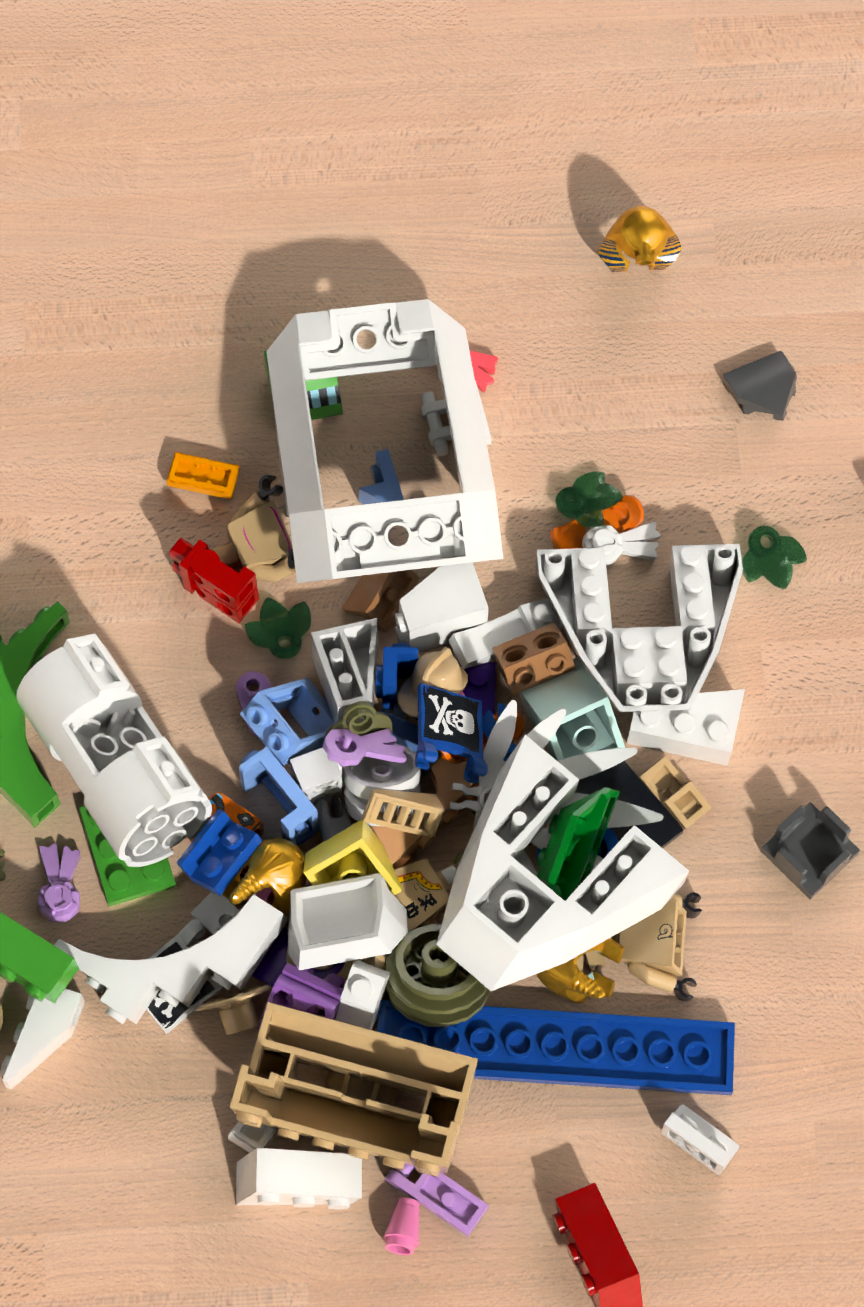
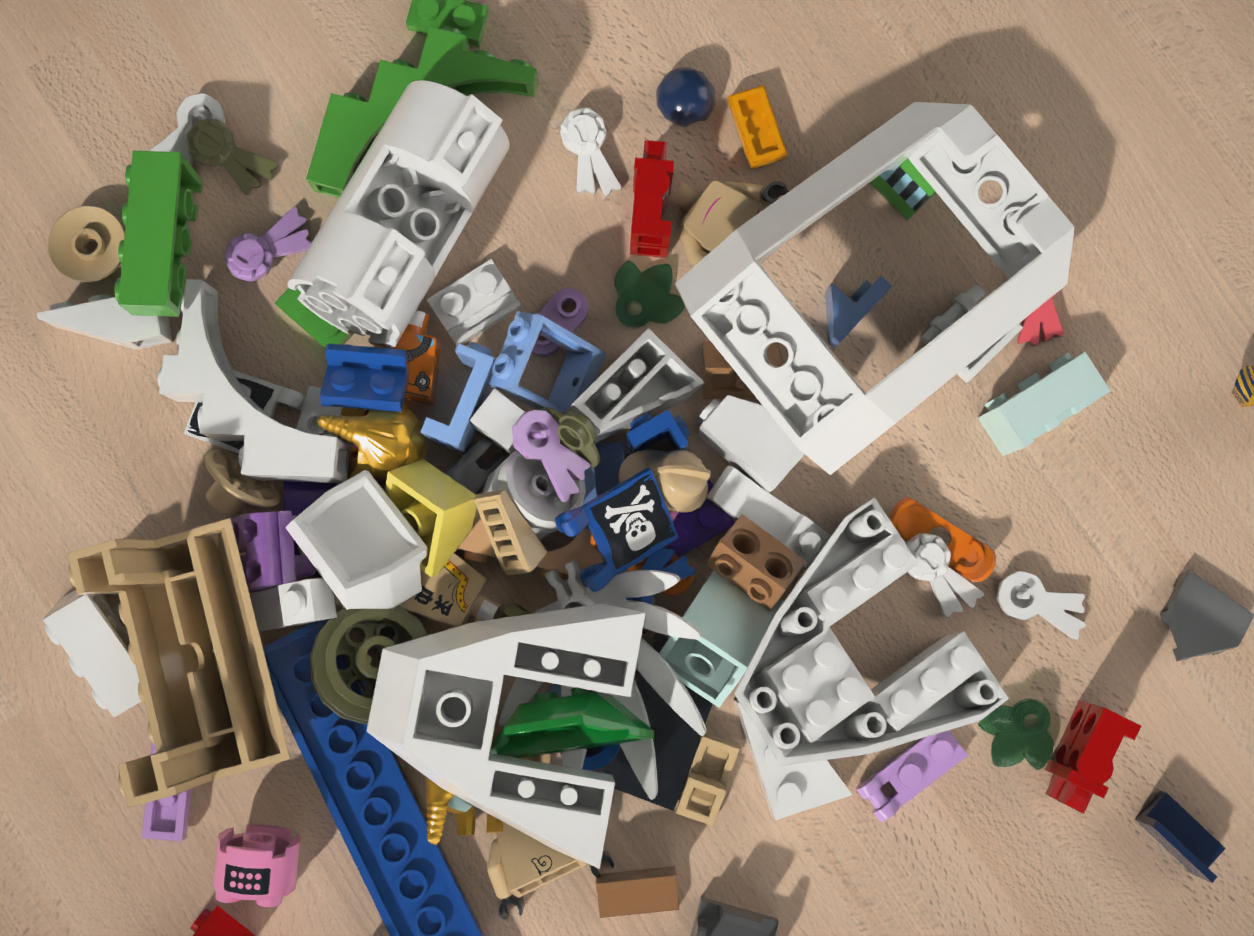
camera: 55 degrees right, 15 degrees up
bright pink cone [383,1197,420,1255] -> none
clear green plate [555,471,623,527] -> none
none -> bright pink brick [213,825,301,907]
none -> white plate [427,259,522,346]
none -> white piece [560,108,621,197]
none -> medium nougat panel [596,866,679,918]
none -> dark blue hair [656,67,716,127]
none -> lavender plate [856,730,968,822]
none -> light aqua wedge [978,352,1111,456]
none -> white piece [996,571,1086,640]
none -> red hips [1045,700,1141,814]

